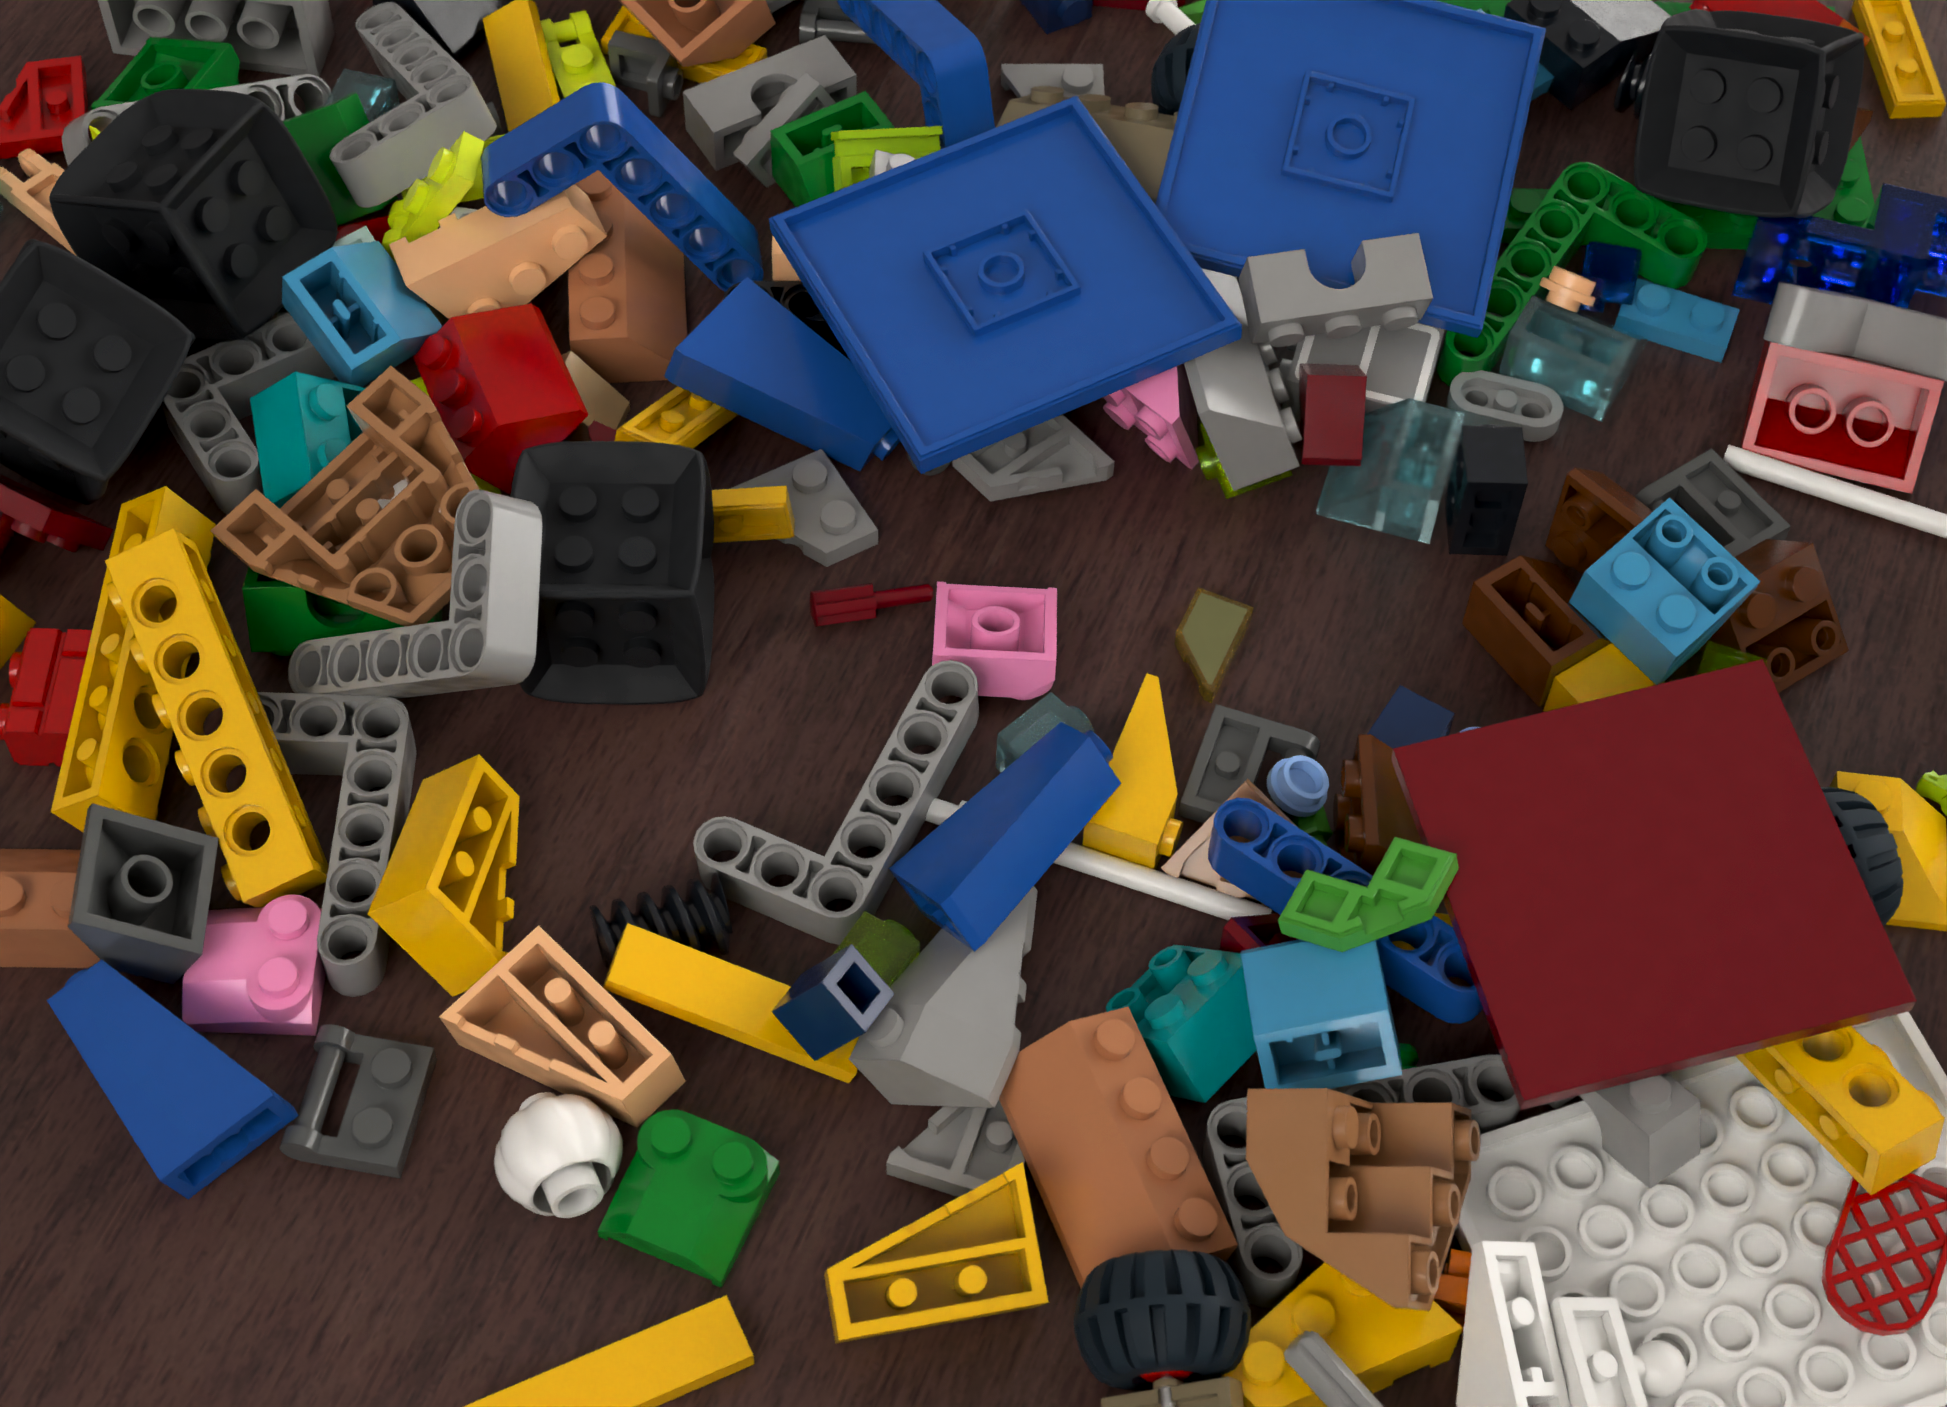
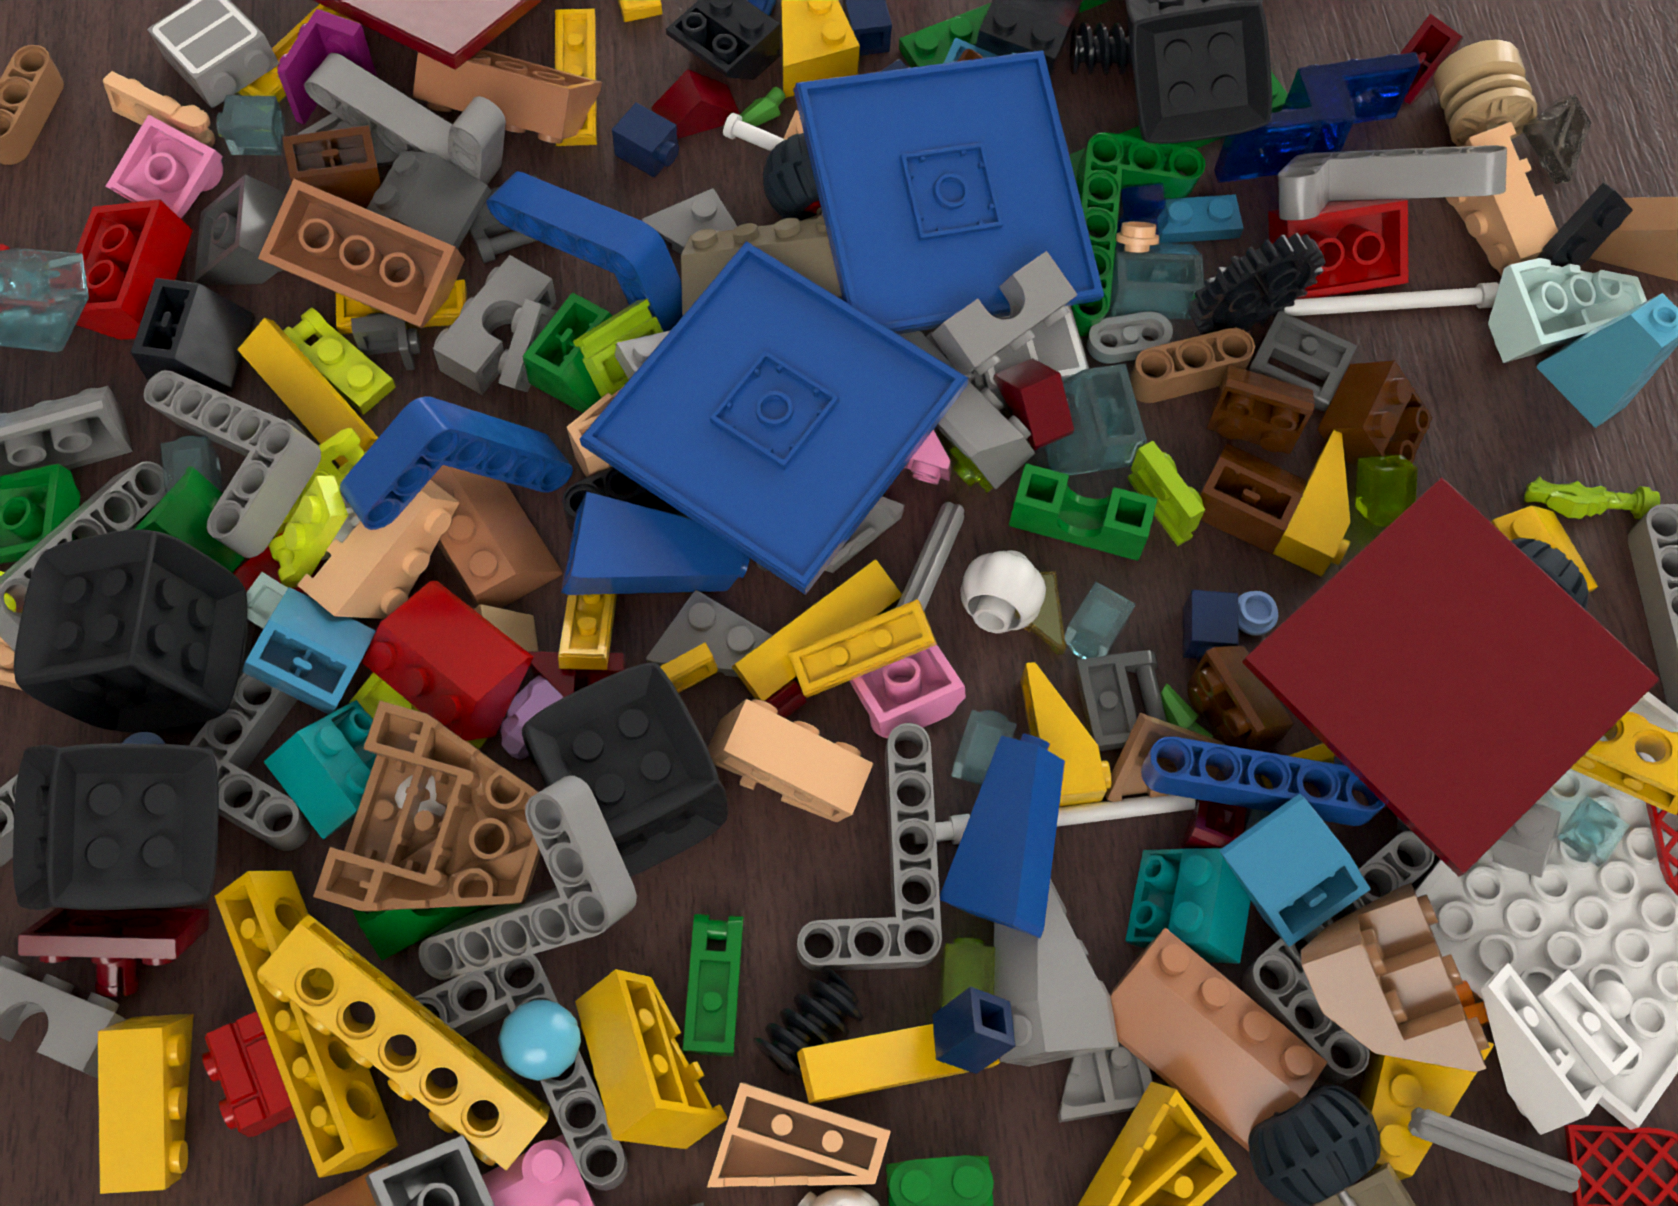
camera: 30 degrees left, 10 degrees up
light blue plate [1267,755,1329,817] -> none
bright green tile [1278,837,1459,952] -> none
black brick [1444,424,1528,556] -> none
dark azure slope [1569,497,1761,685] -> none
none -> medium azure hair [498,1000,581,1081]
none -> green plate [683,914,744,1057]
none -> light nougat wedge [708,699,873,822]
none -> yellow tile [731,559,902,701]
none -> yellow tile [788,599,937,698]
none -> light grey axle [896,502,964,610]
none -> white plant [960,550,1046,633]
none -> green arch [1008,463,1157,561]
none -> clear light blue brick [1062,582,1136,659]
none -> lime plate [1127,441,1205,547]
none -> medium nougat beam [1128,328,1255,403]
none -> black gear [1188,233,1326,335]
none -> clear light blue plate [1557,796,1630,867]

